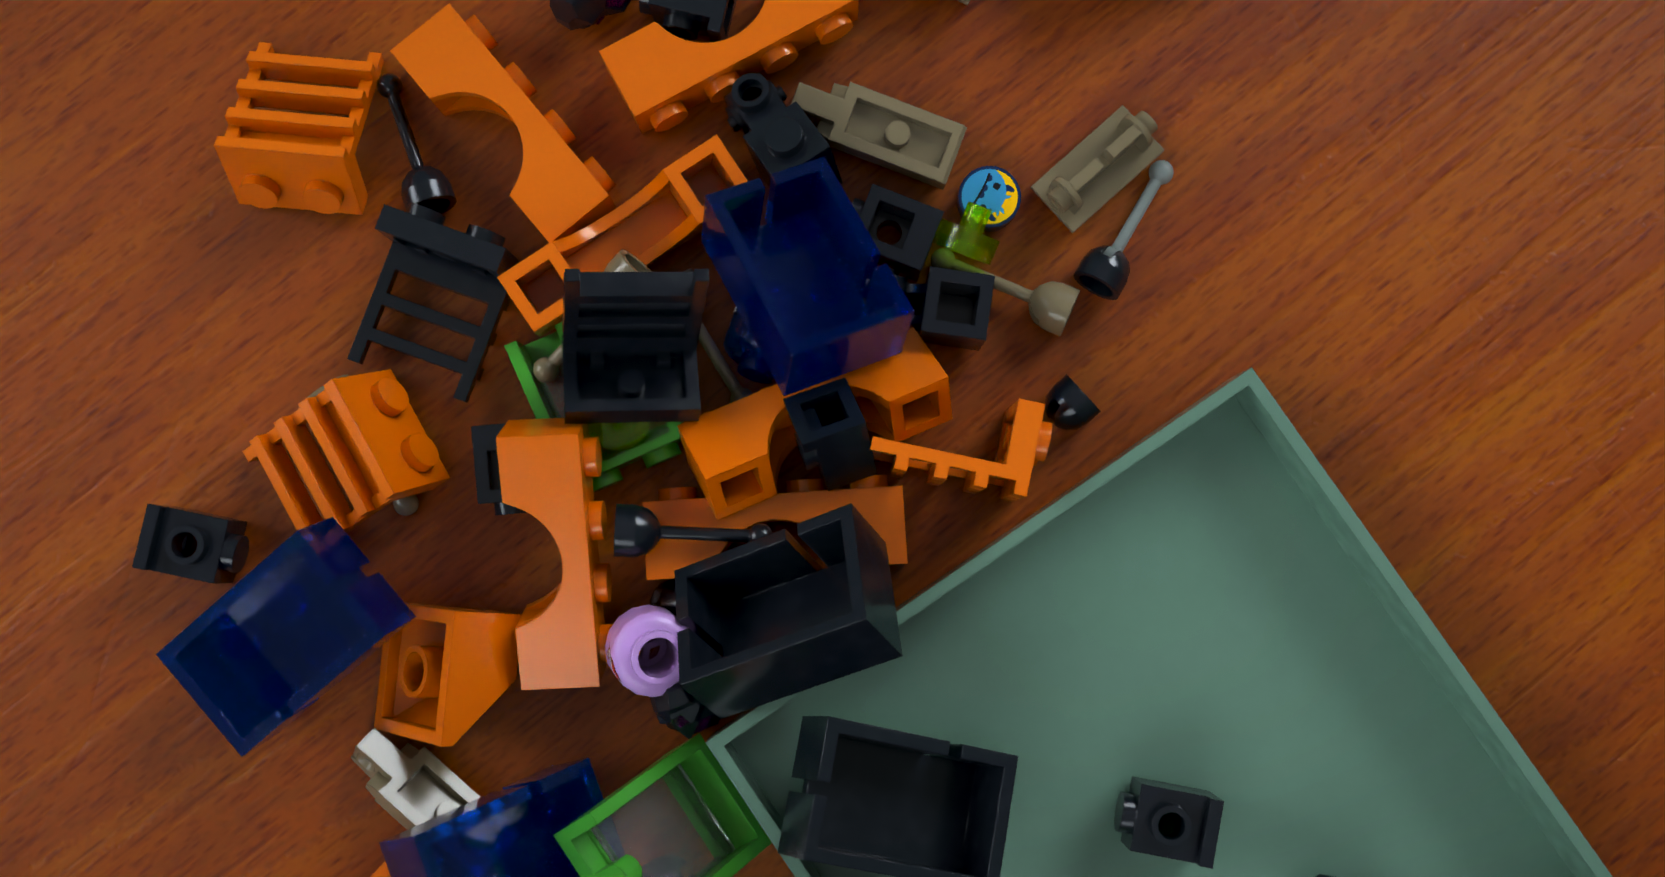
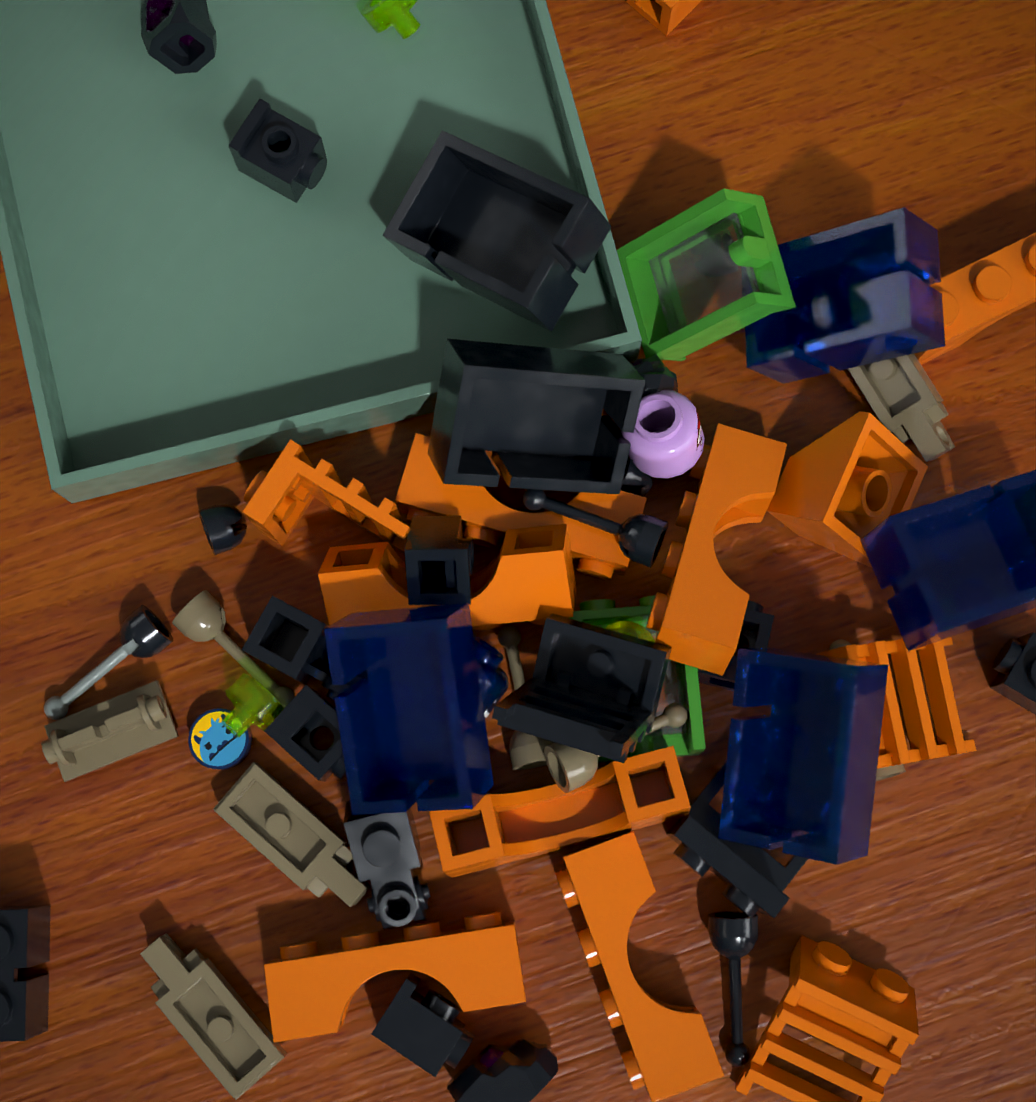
camera: 160 degrees left, 5 degrees down
none -> clear blue piece [718,648,888,865]

